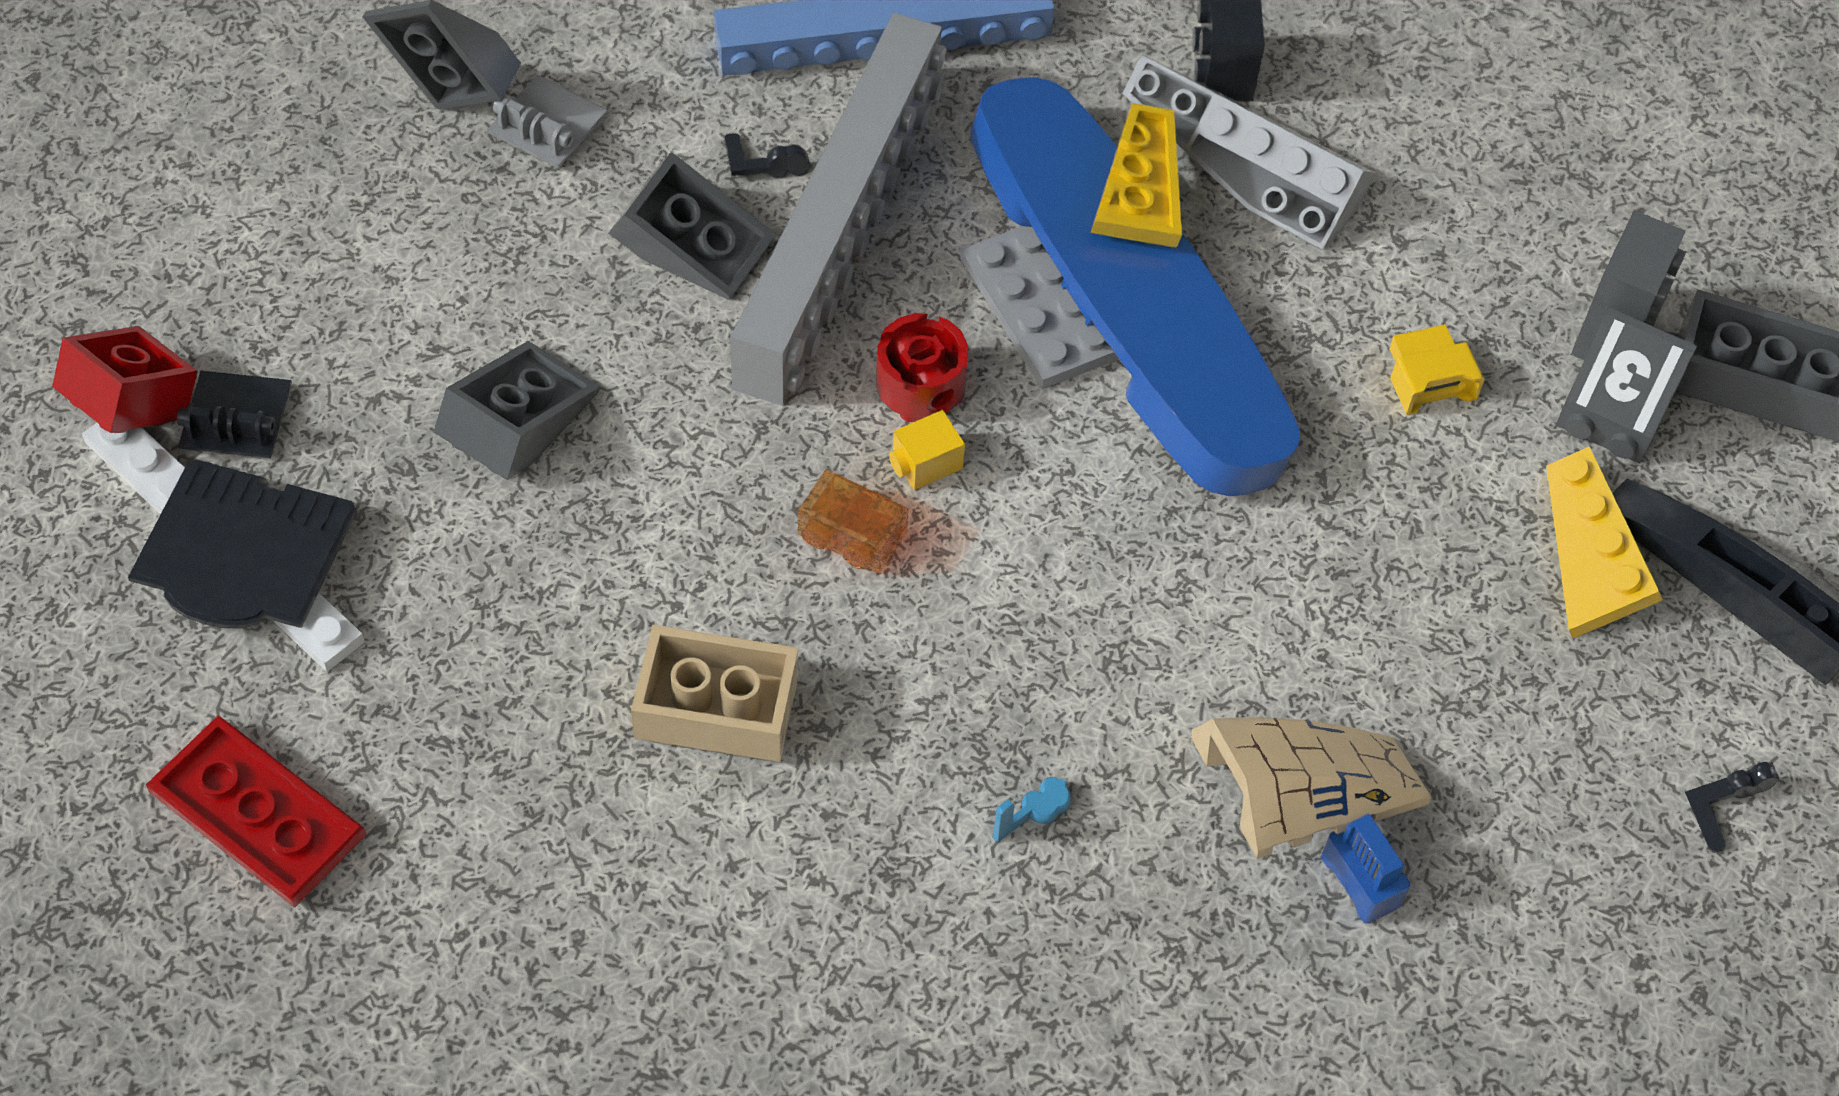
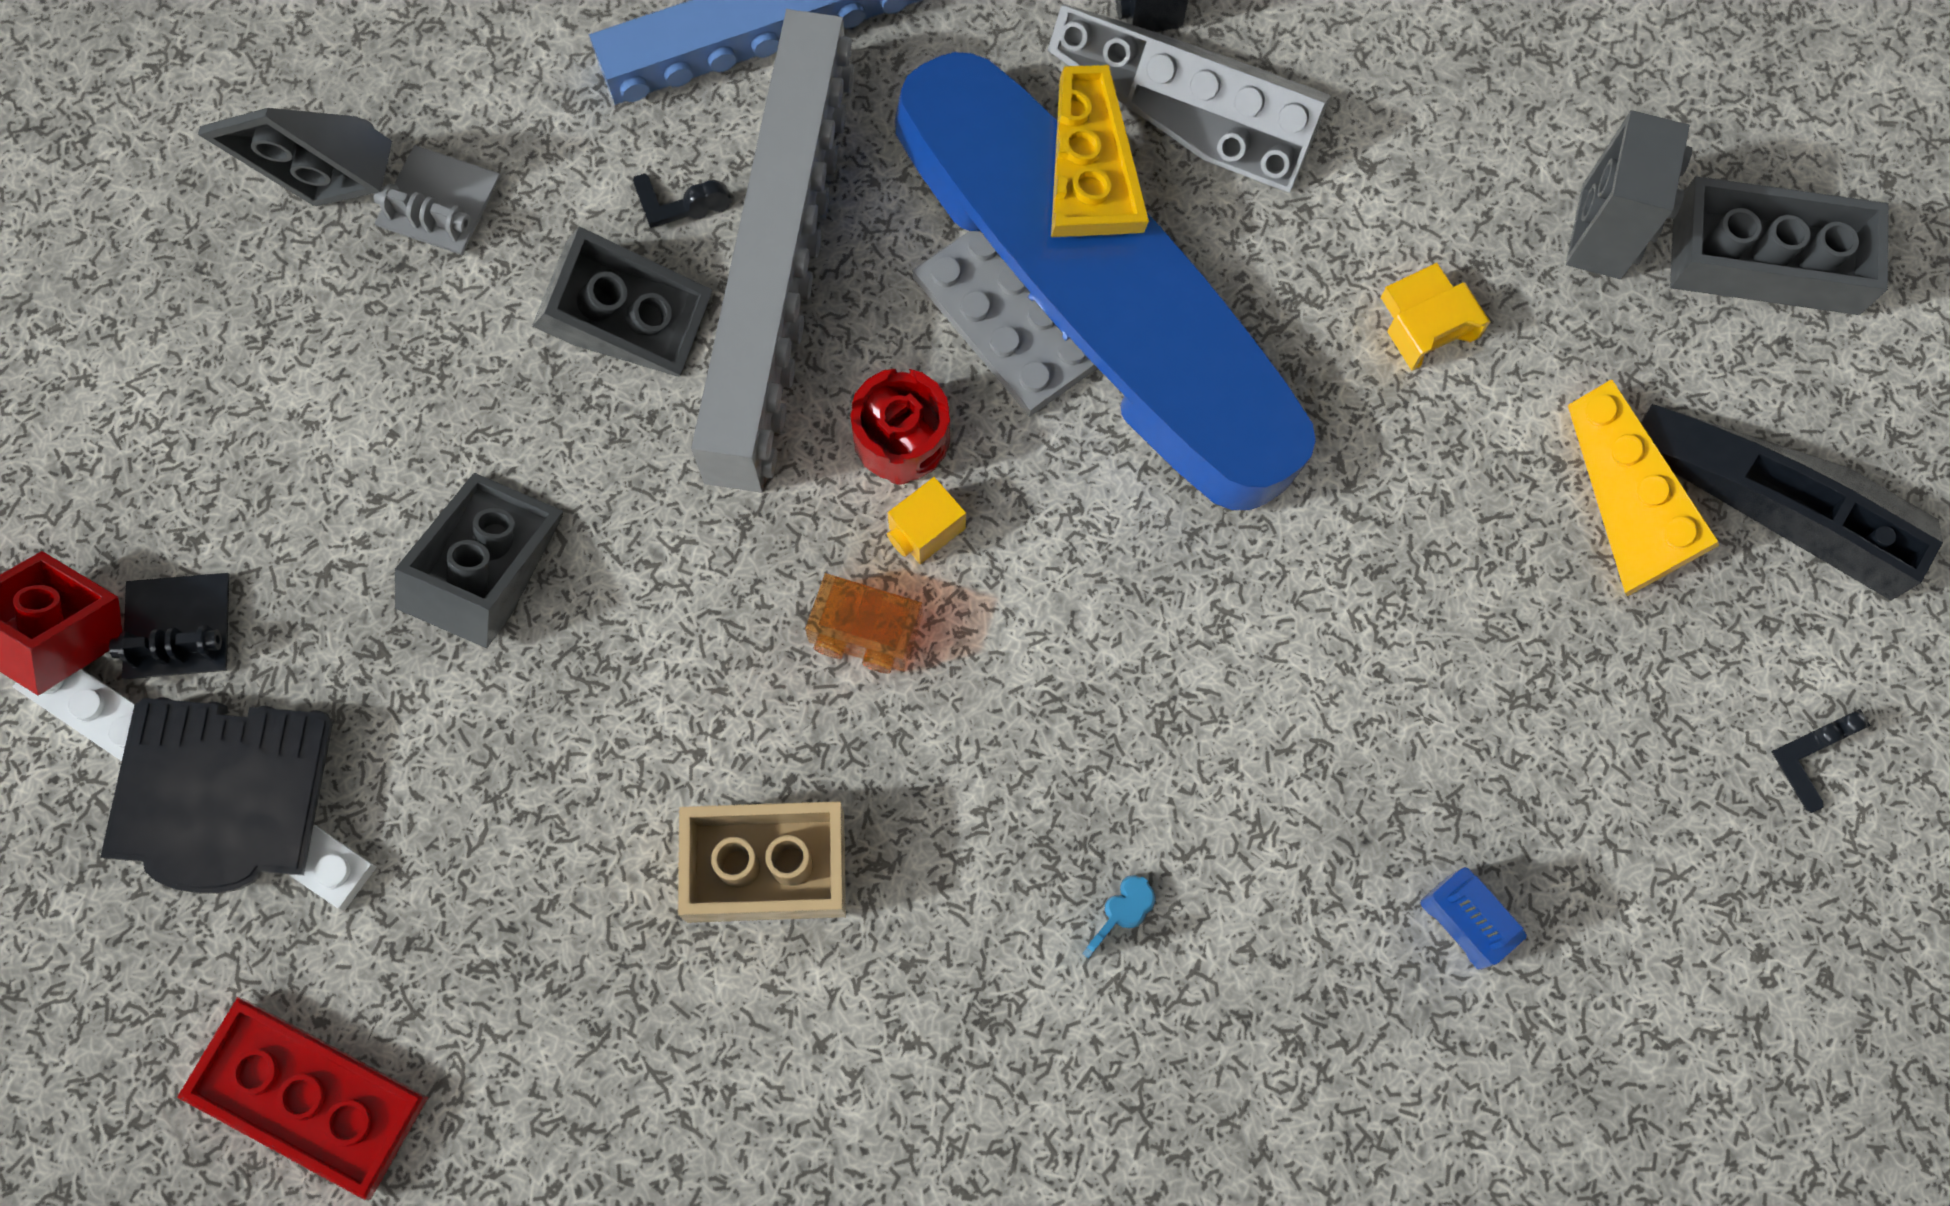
camera: 10 degrees left, 15 degrees up
tan wedge [1191,717,1431,859] -> none
dark grey slope [1556,307,1697,464] -> none

